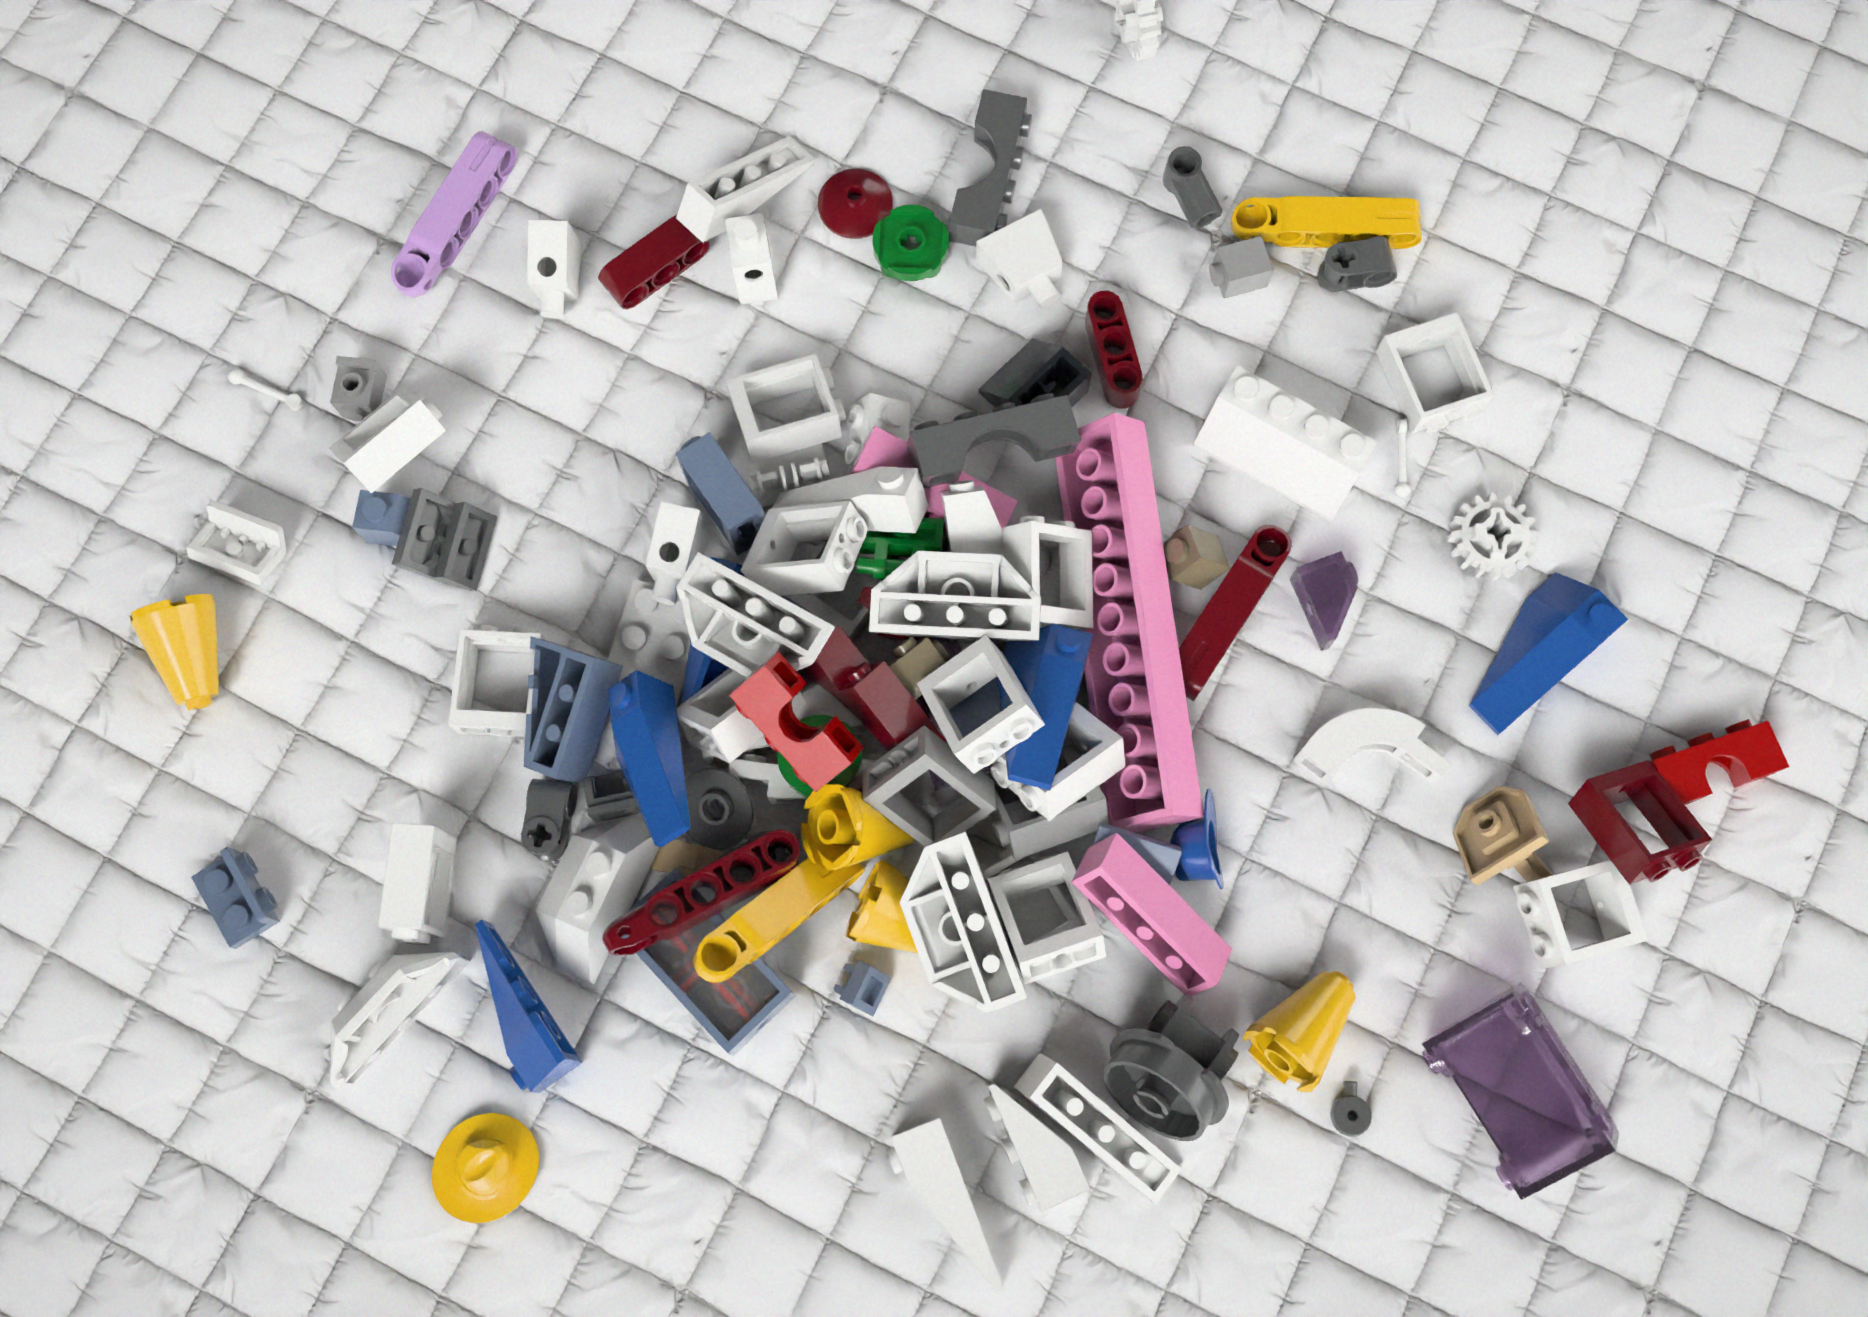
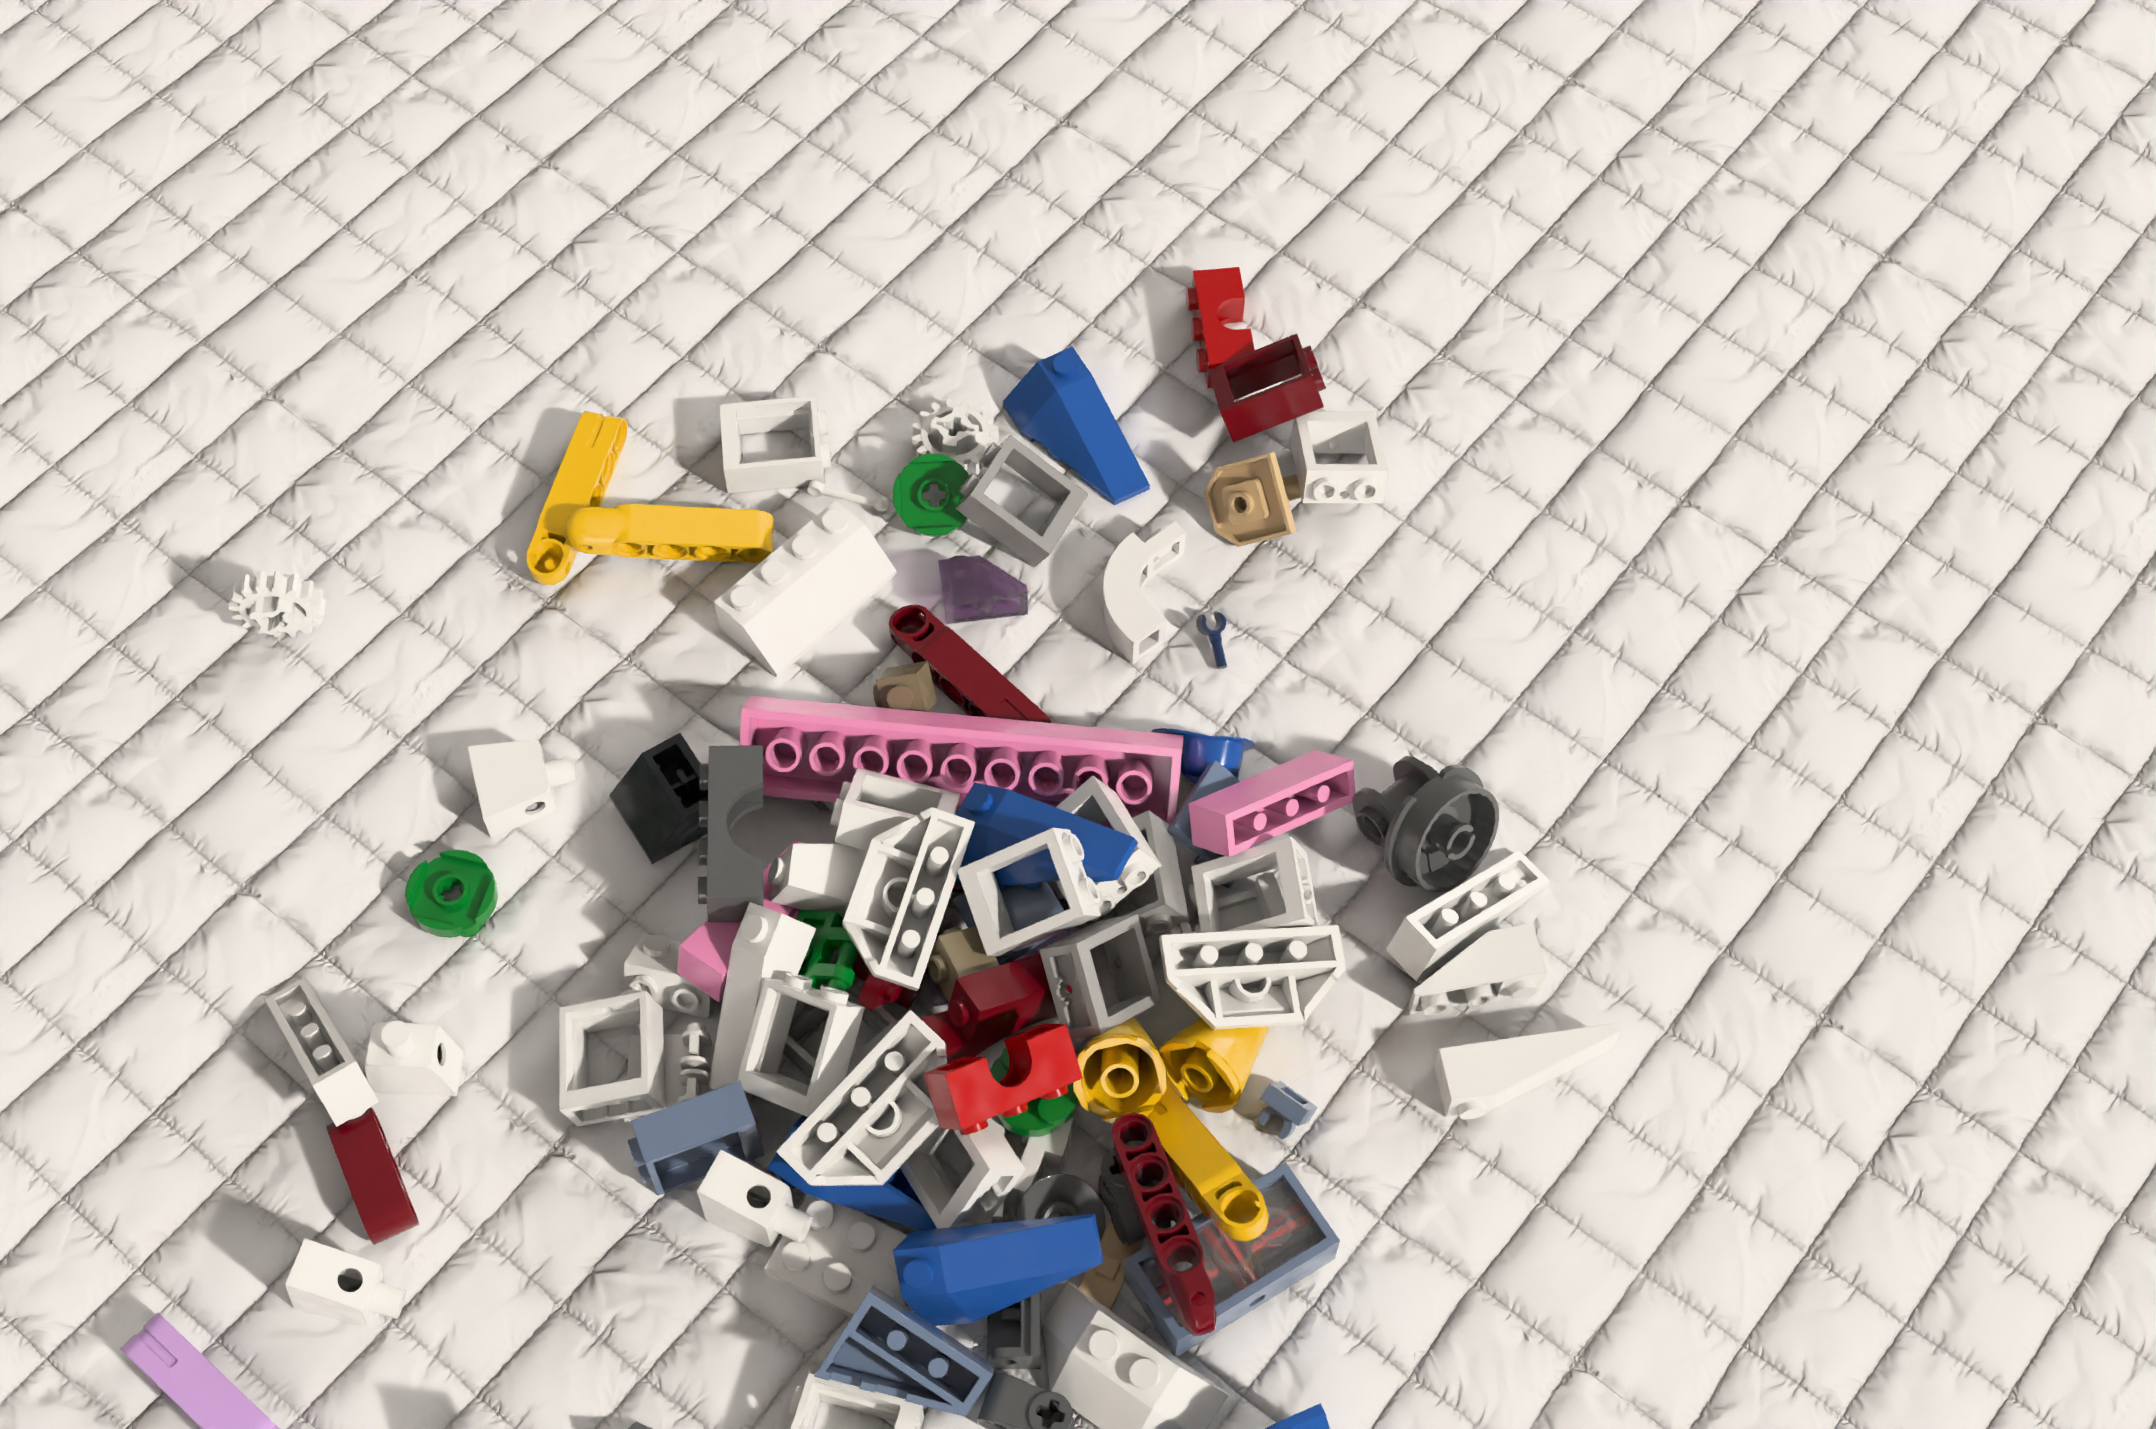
camera: 80 degrees left, 15 degrees down
dark red dish [818,169,893,239] -> none
dark grey arch [949,89,1032,247] -> none
dark red beam [1085,290,1143,409] -> none
dark grey piece [1162,146,1223,229] -> none
light grey brick [1209,236,1274,299] -> none
yellow cone [1242,971,1356,1092] -> none
dark grey piece [1317,236,1397,292] -> none
dark grey piece [1330,1081,1372,1137] -> none
clear purple windscreen [1422,983,1619,1200] -> none
none -> yellow piece [566,504,774,563]
none -> green plate [893,454,970,537]
none -> light grey window [956,435,1088,568]
none -> dark blue hand [1196,612,1227,669]

